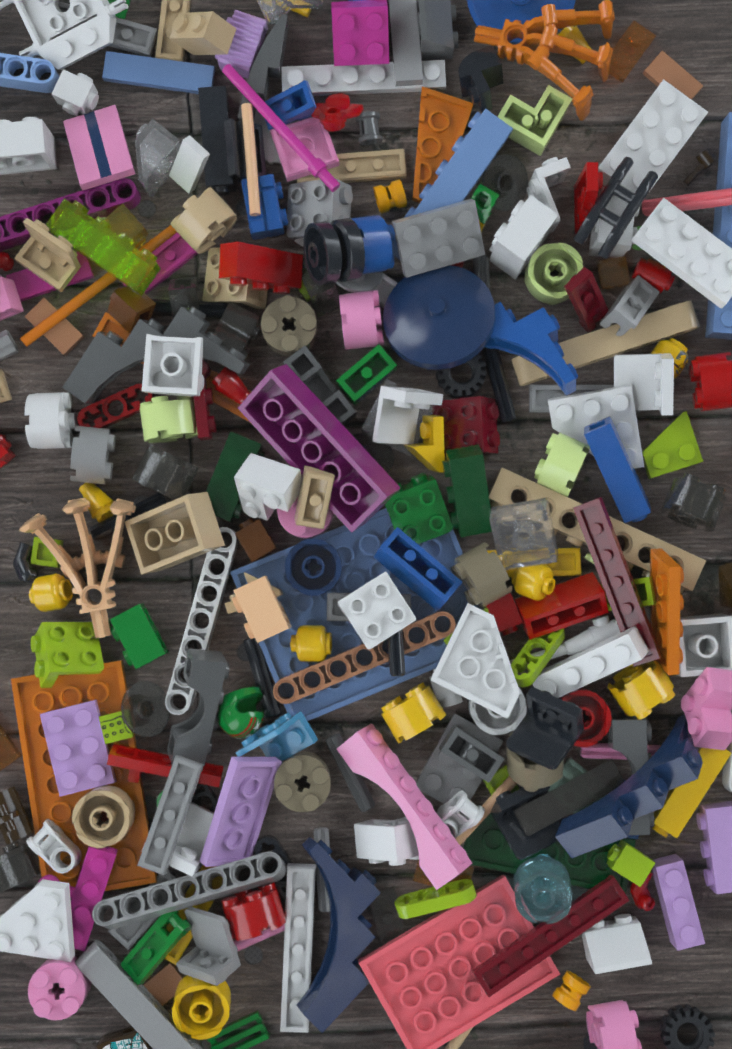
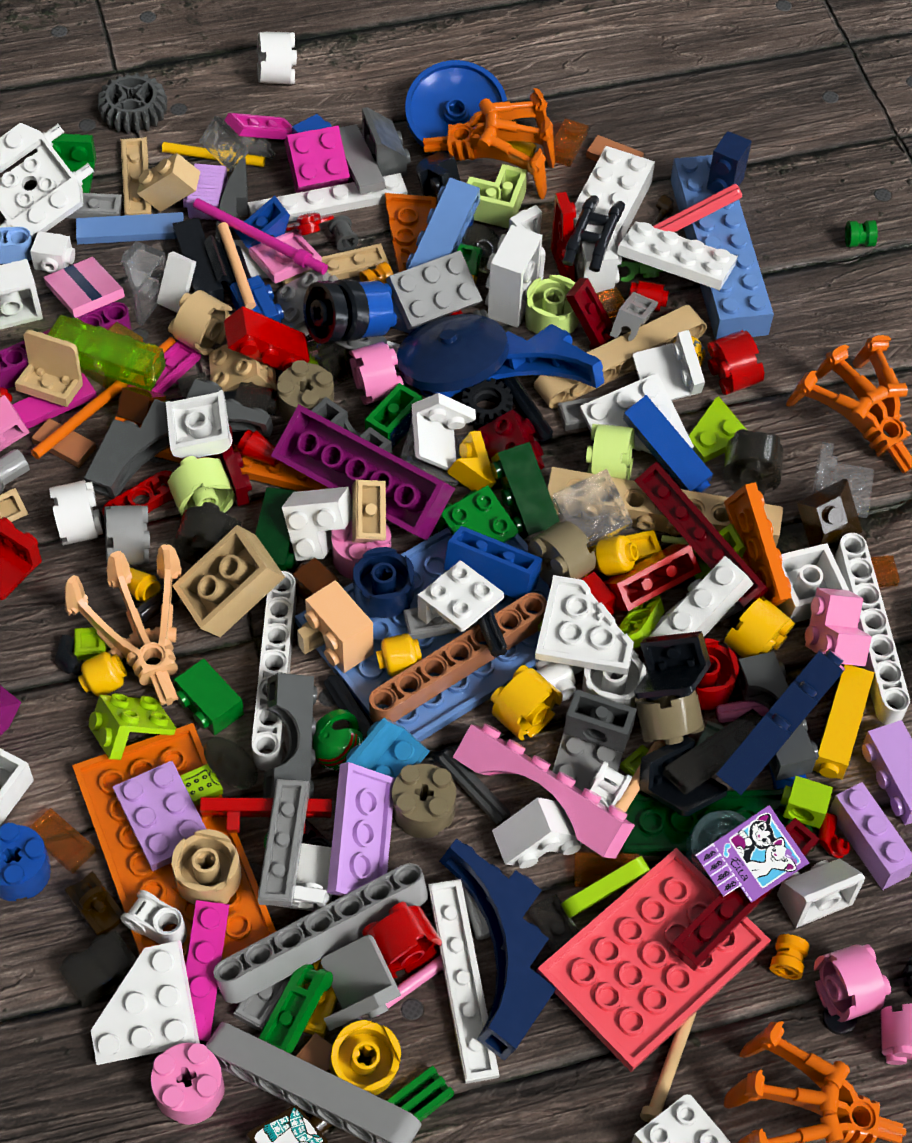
camera: 15 degrees left, 30 degrees down
none -> sticker [695,805,809,903]

